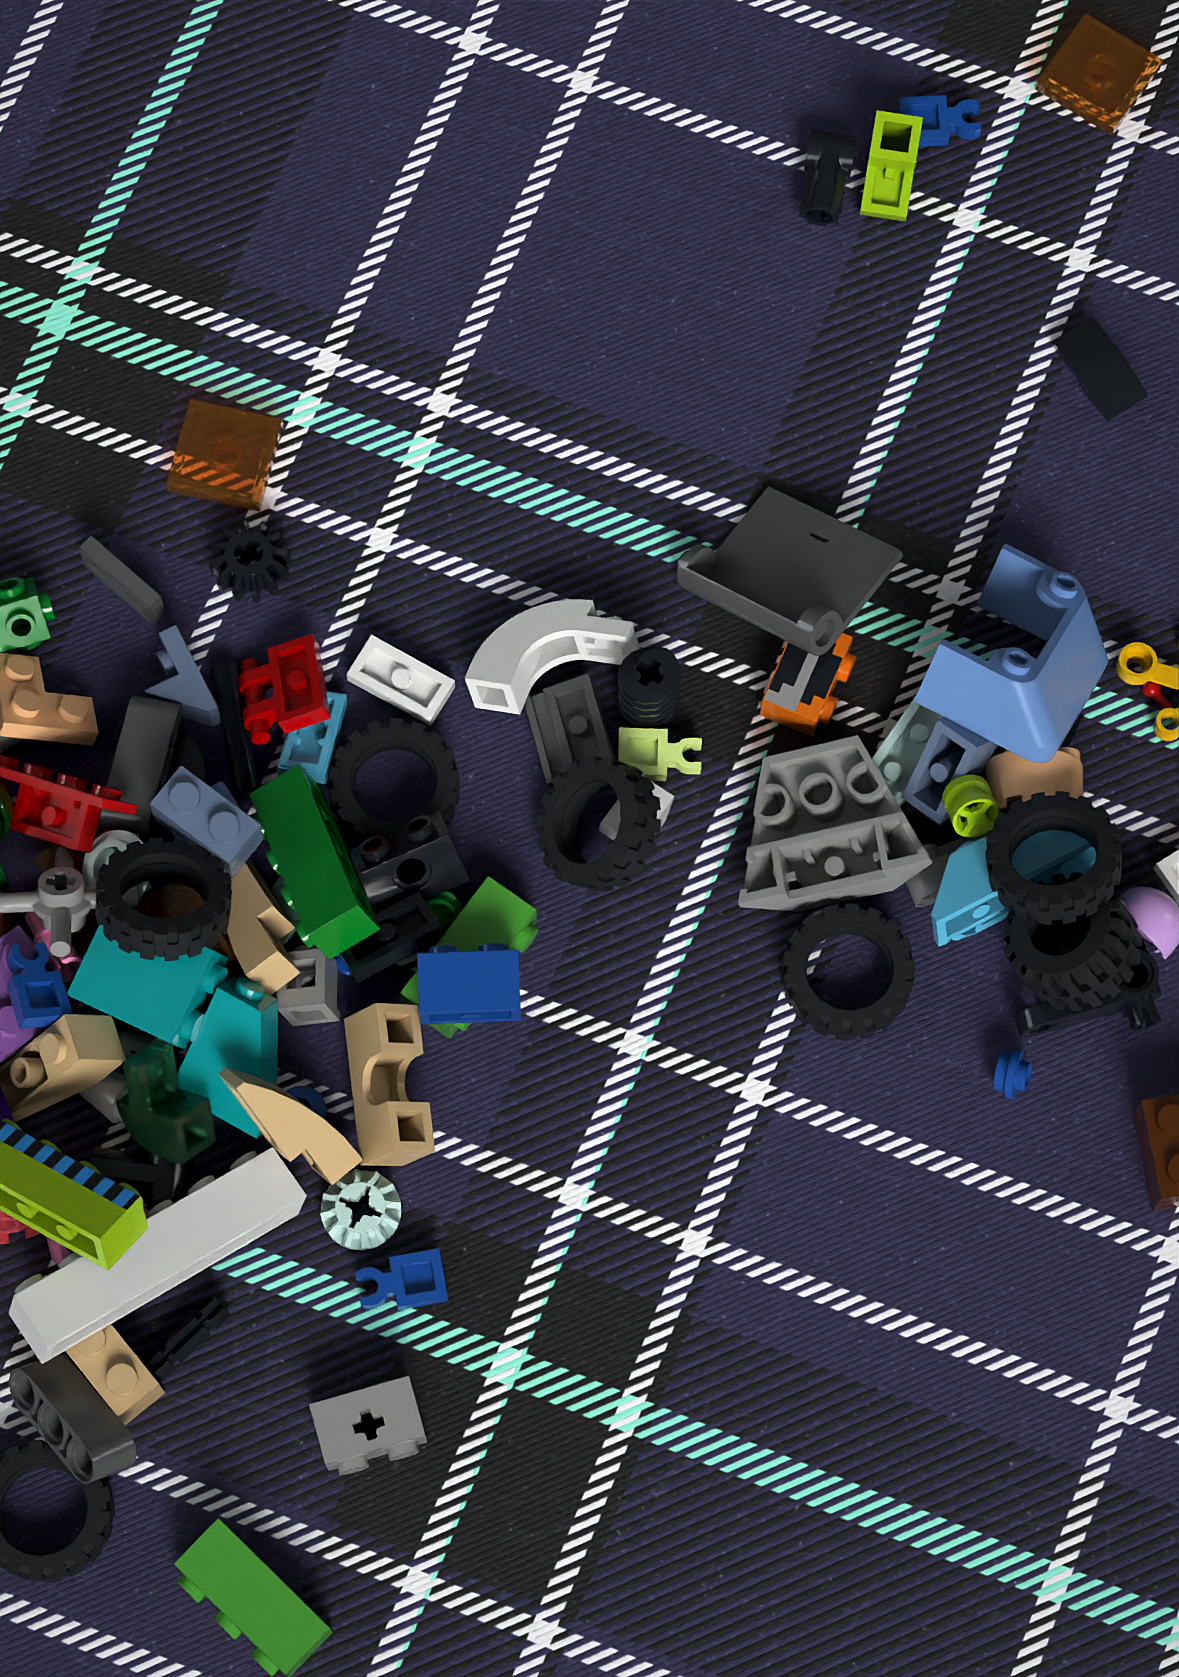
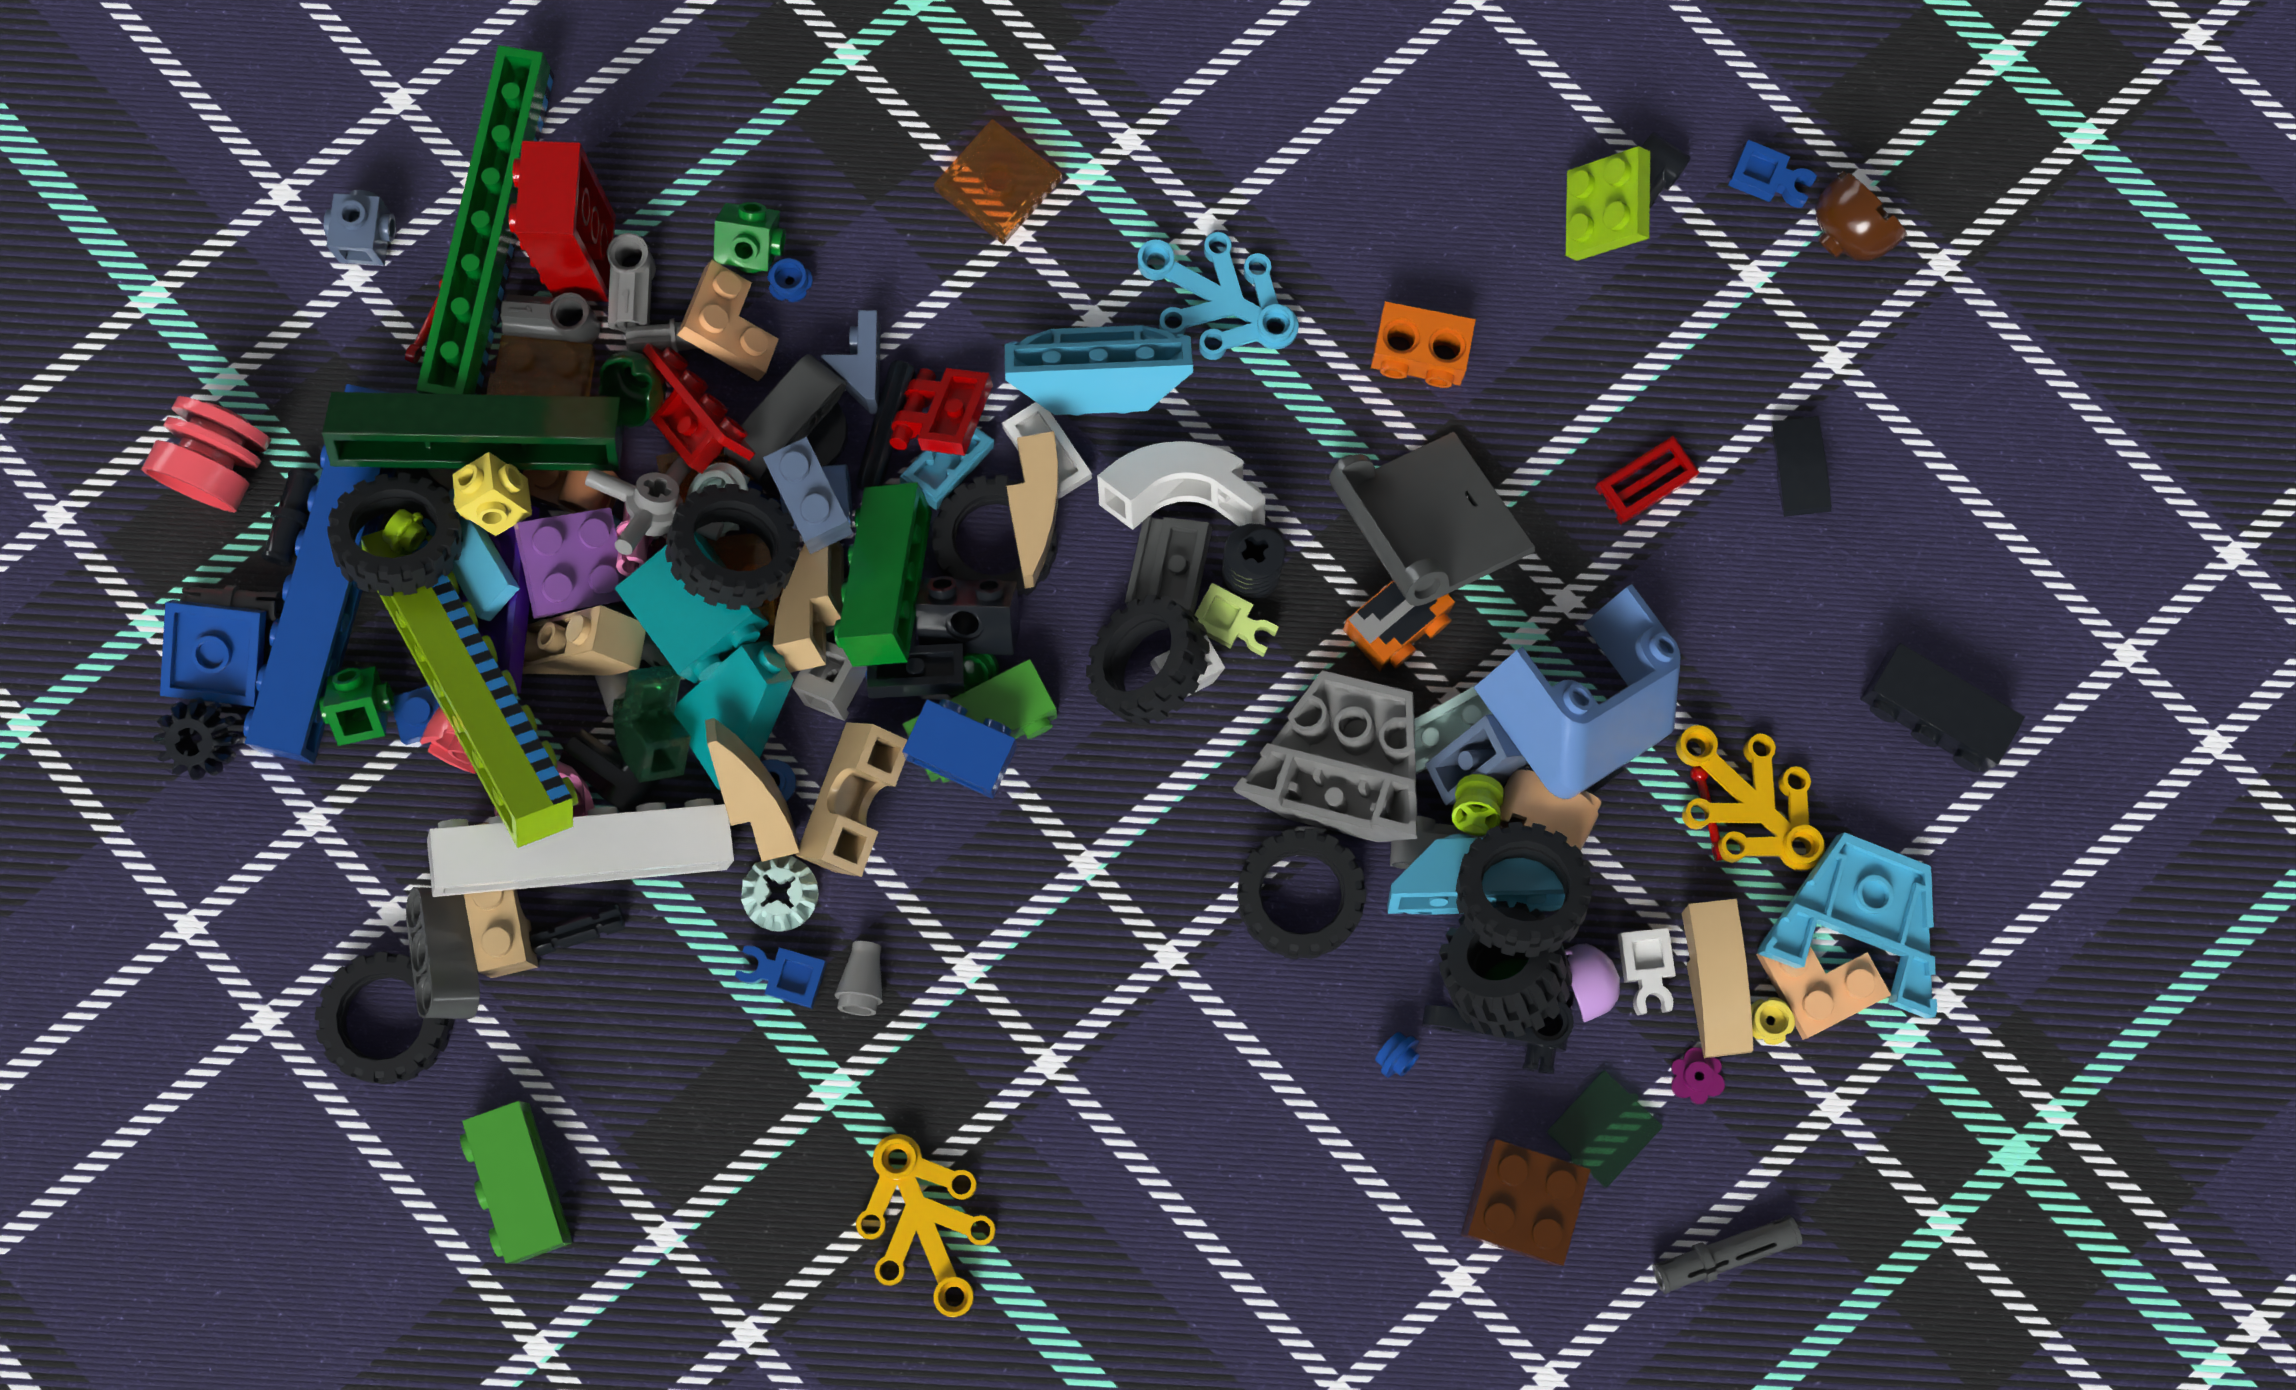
camera: 25 degrees right, 5 degrees up
blue plate [6,941,72,1029] -> none
dark grey tile [79,536,166,624] -> none
black gear [209,519,292,604] -> none
light grey brick [309,1376,427,1475] -> none
lime brick [860,110,923,222] -> none
clear orange plate [1034,13,1163,136] -> none
none -> blue plate [767,258,813,303]
none -> light grey cone [835,941,883,1016]
none -> yellow plant [856,1134,996,1317]
none -> medium azure wedge [1005,325,1193,416]
none -> tan slope [1006,431,1059,588]
none -> medium azure plant [1138,232,1299,360]
none -> orange brick [1371,301,1476,388]
none -> lime plate [1565,146,1650,261]
none -> red tile [1595,435,1700,525]
none -> reddish brown cylinder [1815,171,1908,261]

